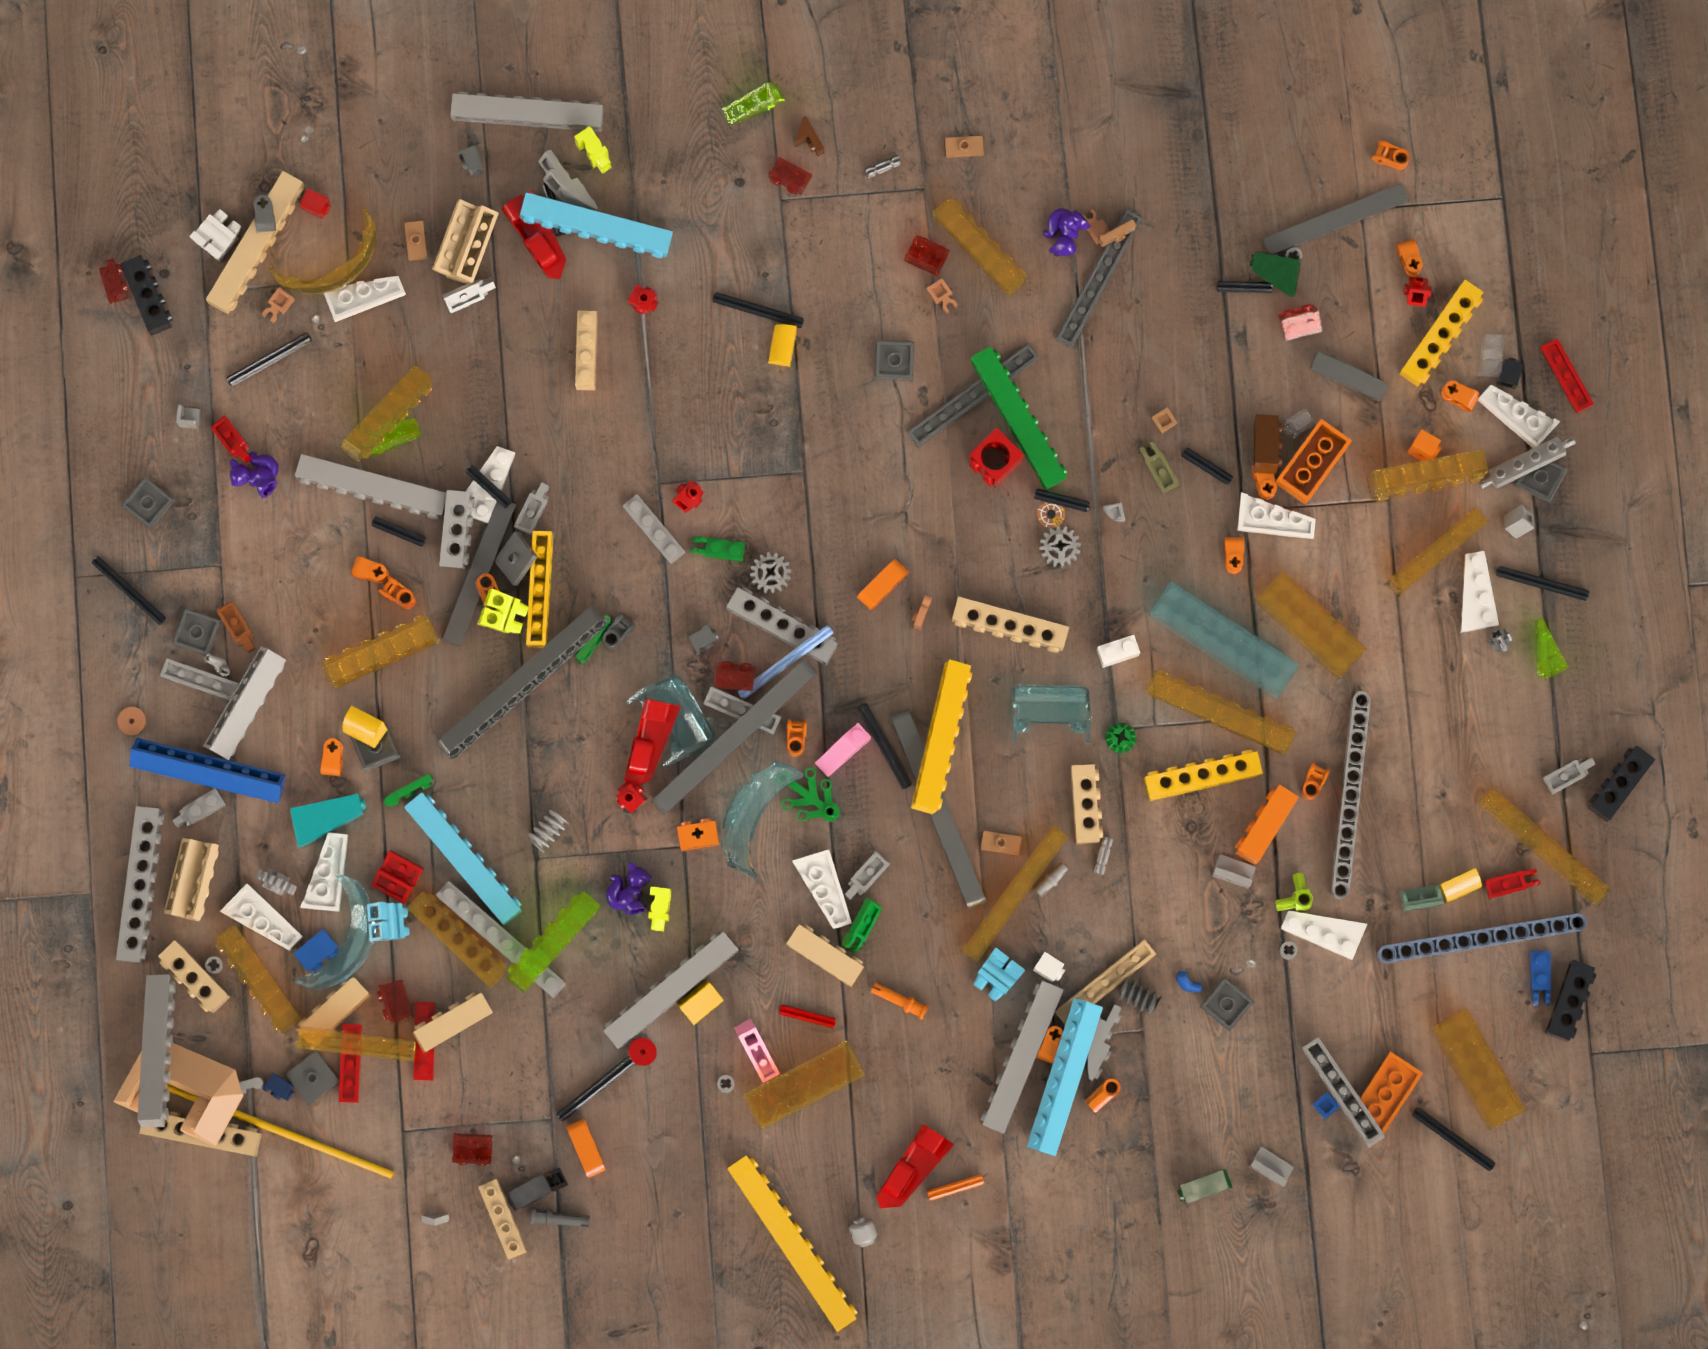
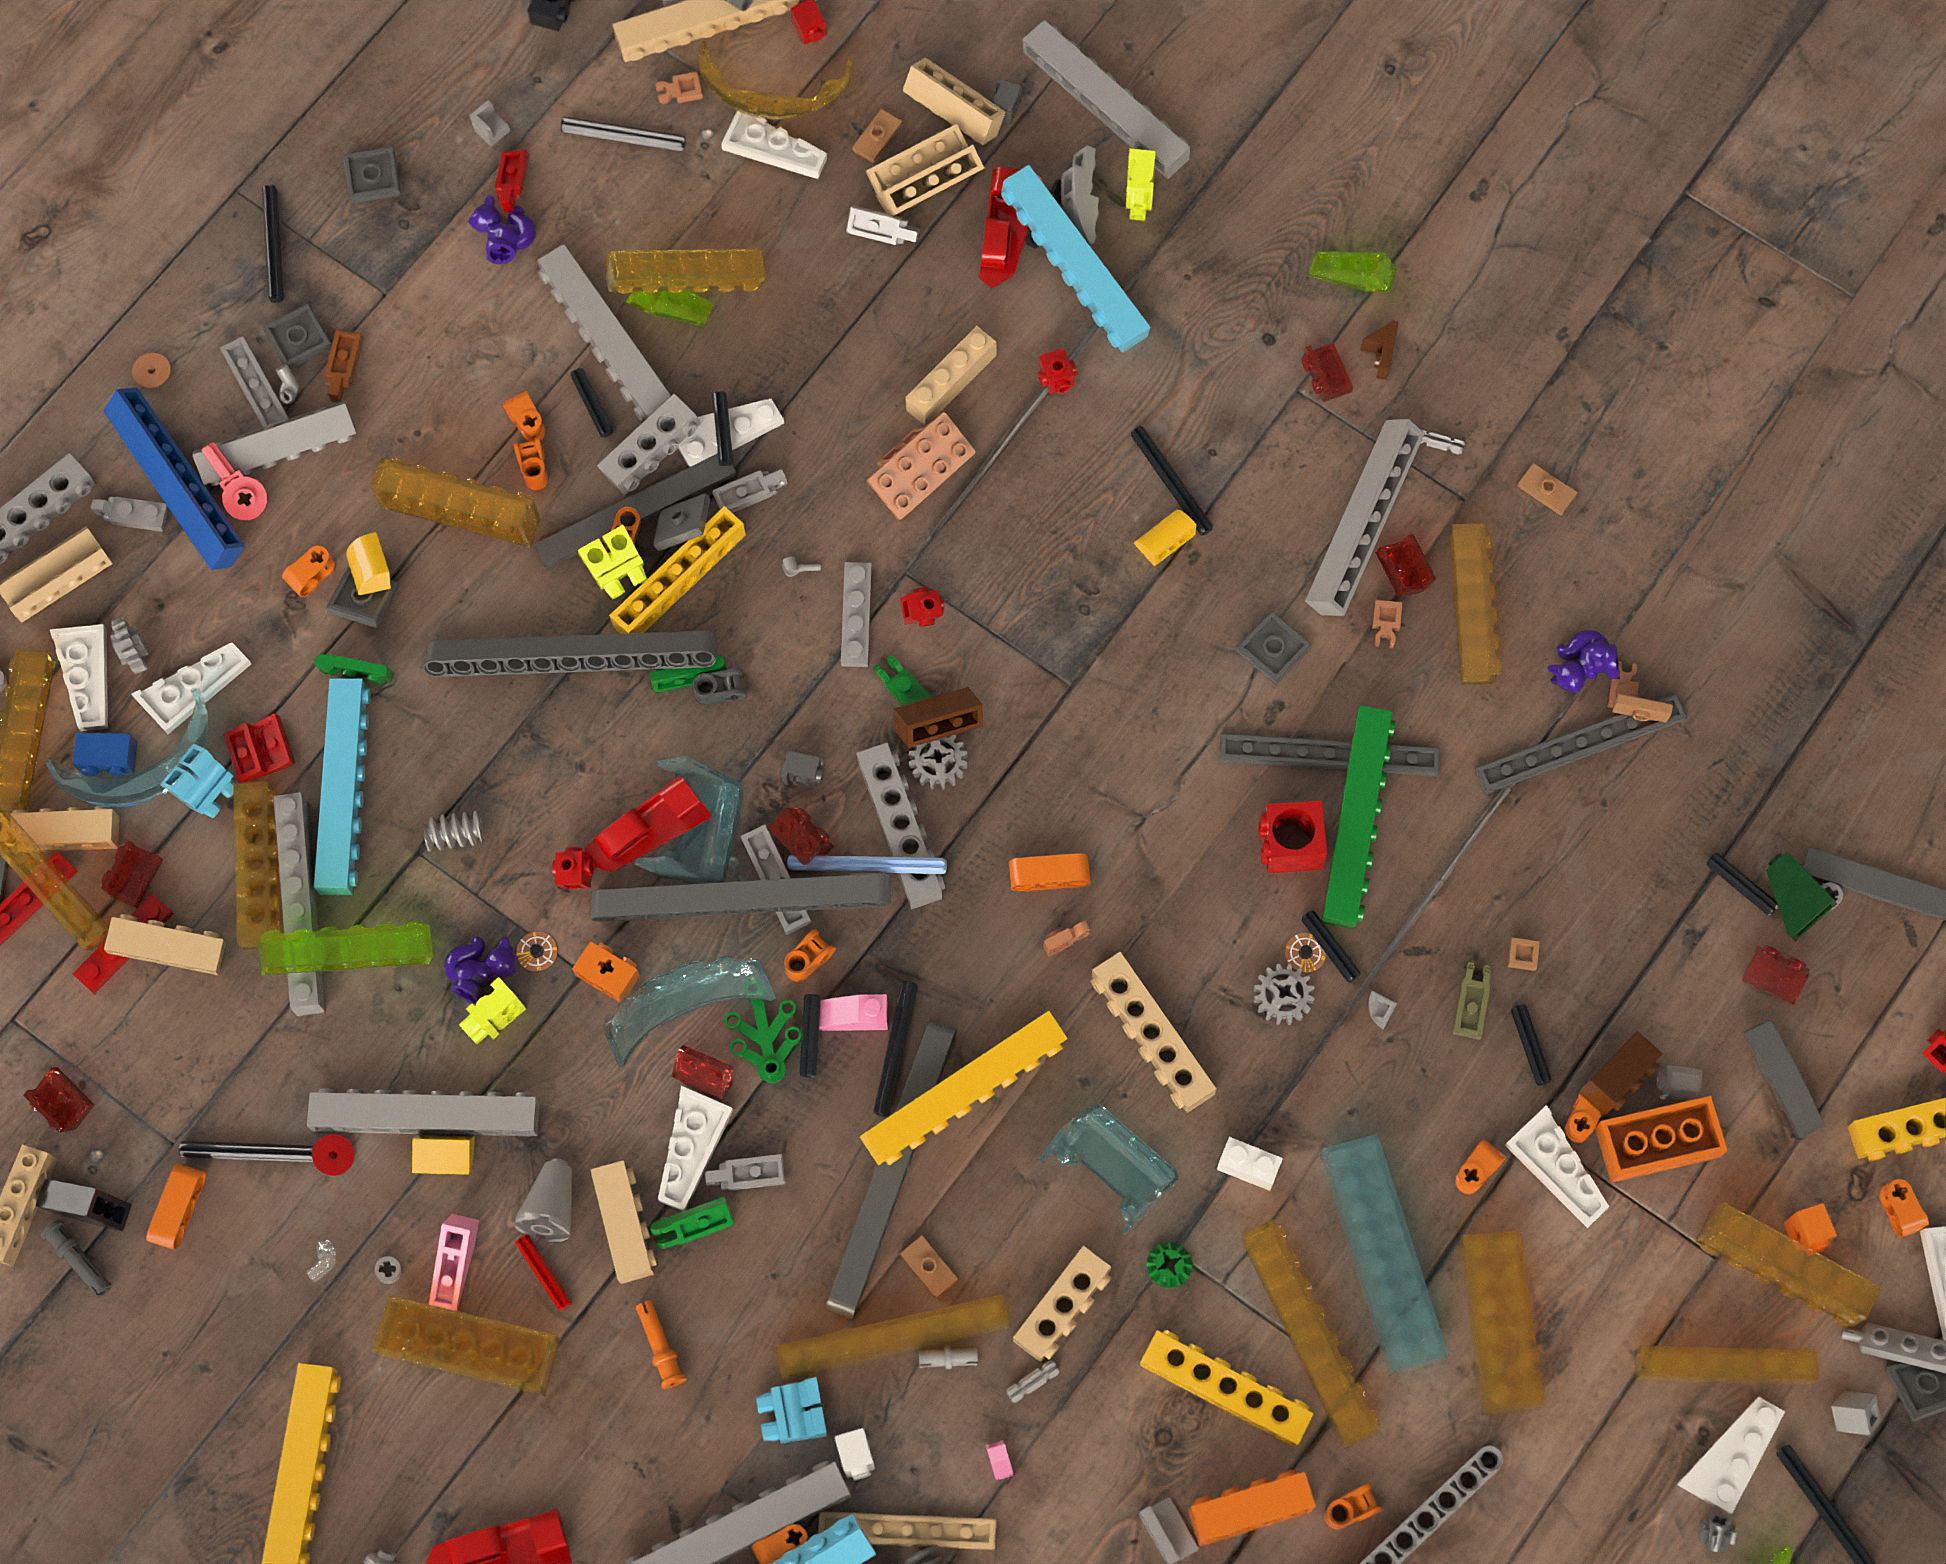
camera: 45 degrees right, 10 degrees down
teal slope [290,794,366,848] -> none
none -> coral piece [202,442,267,520]
none -> clear arm [306,1239,336,1283]
none -> light grey cone [515,1159,572,1242]
none -> nougat piece [516,932,558,972]
none -> clear red bracket [671,1045,734,1099]
none -> light grey hand [782,557,821,577]
none -> black axle [799,994,821,1078]
none -> nougat bracket [867,412,975,520]
none -> reddish brown brick [894,687,983,748]
none -> tan brick [903,58,1005,145]
none -> bright pink piece [986,1440,1013,1481]
none -> light grey brick [1305,419,1424,616]

